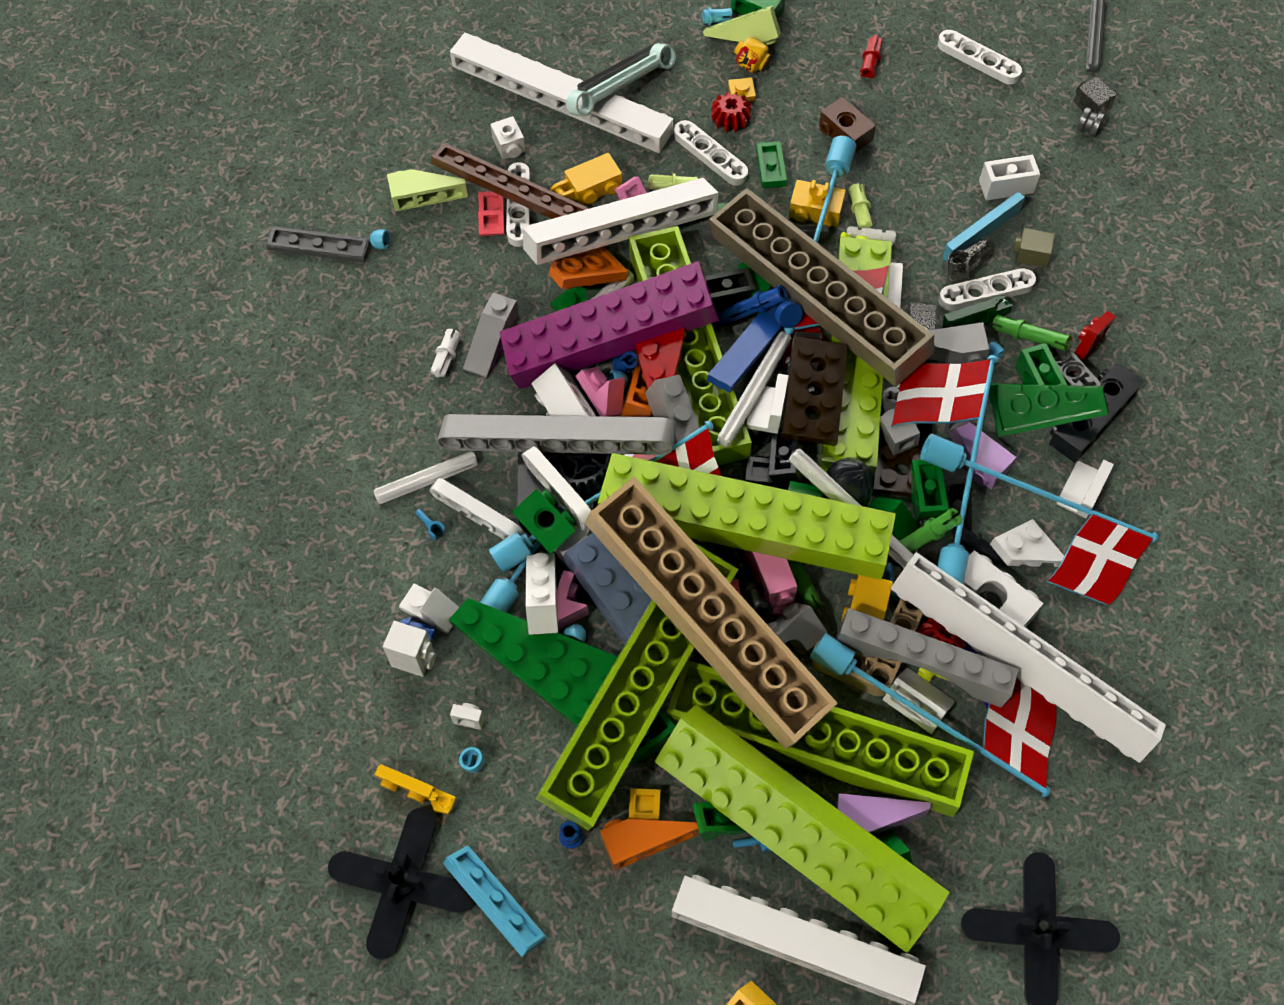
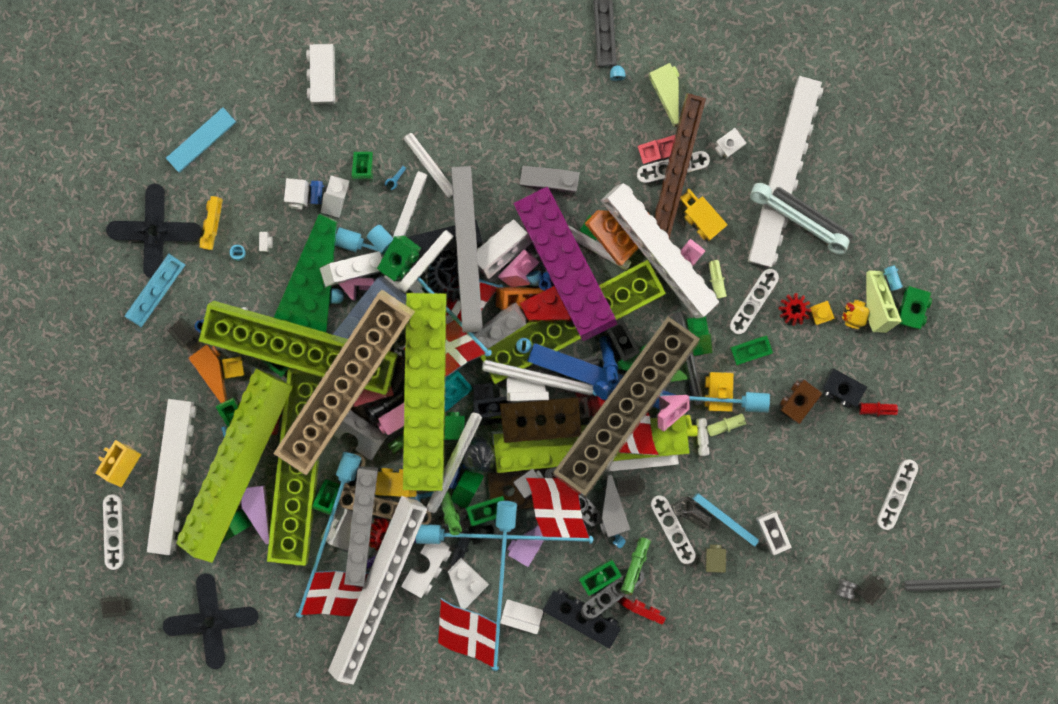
camera: 75 degrees right, 25 degrees up
white axle [431,329,462,378] -> none
dark green hinge [942,295,1012,328] -> none
green wing [989,383,1109,437] -> none
none -> medium azure tile [166,108,236,173]
none -> clear smoke brick [167,318,199,348]
none -> white brick [306,44,335,105]
none -> green slope [312,479,340,515]
none -> green slope [351,152,373,181]
none -> medium azure hinge [516,338,532,353]
none -> bright pink slope [658,395,690,431]
none -> black brick [820,368,867,408]

